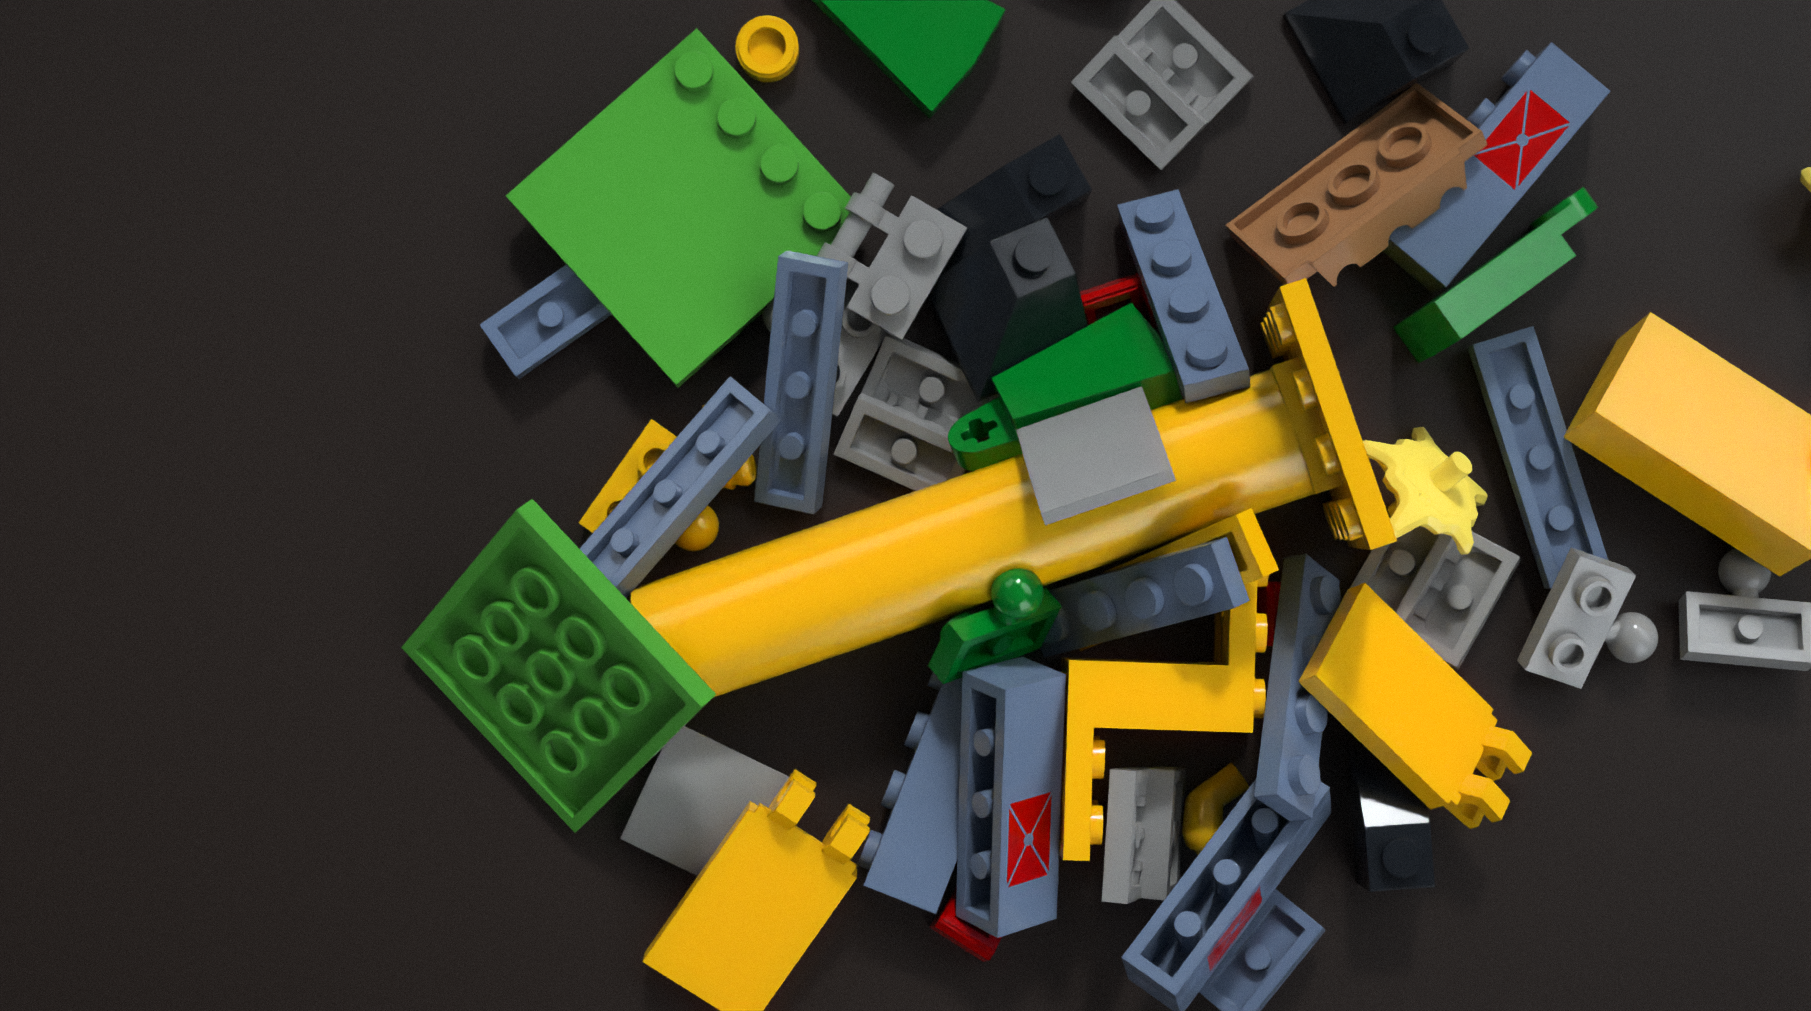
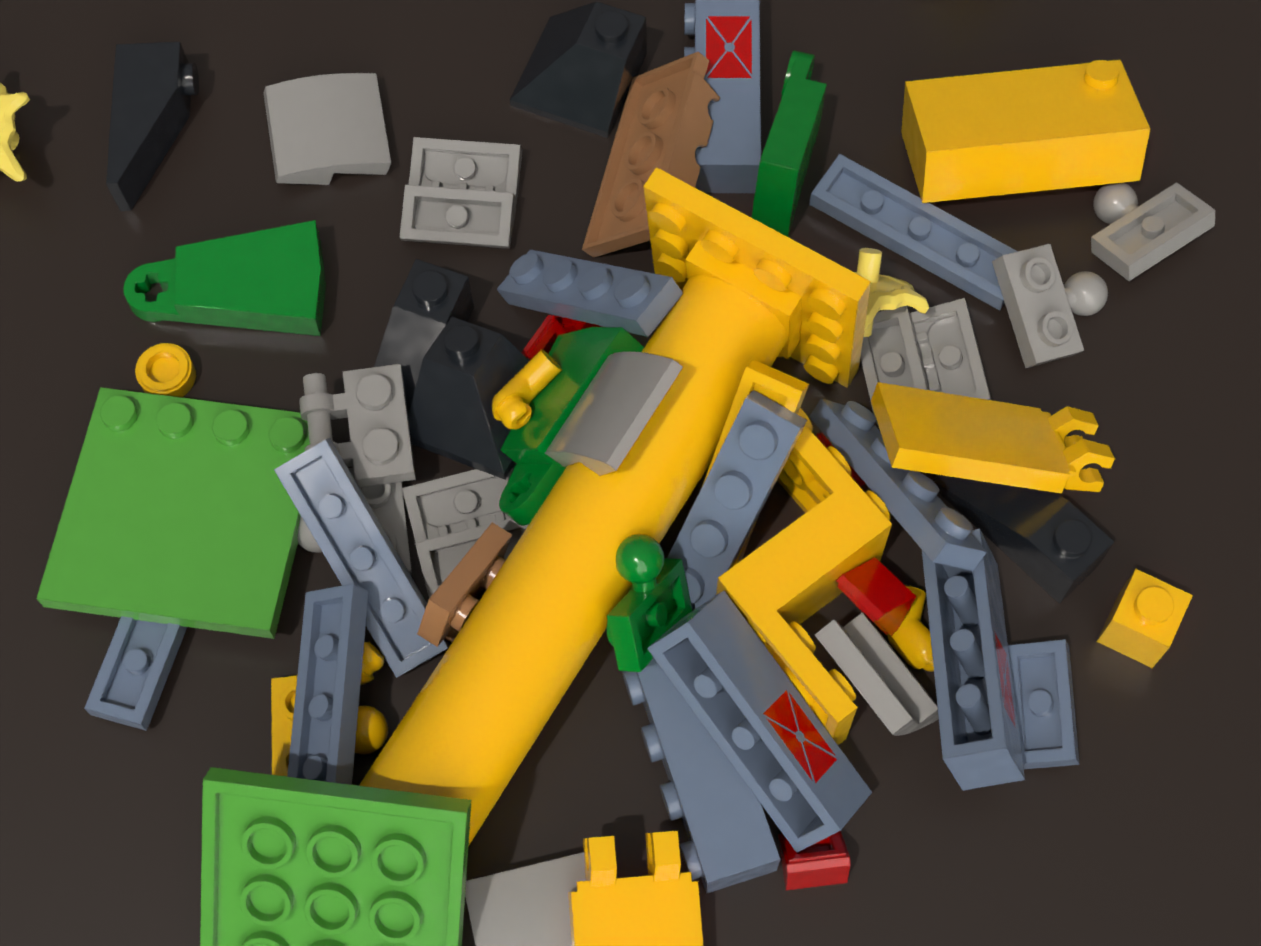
camera: 40 degrees left, 20 degrees down
none -> medium nougat plate [417,522,512,647]
none -> yellow arm [492,349,562,430]
none -> red slope [836,557,917,636]
none -> yellow brick [1097,569,1193,668]

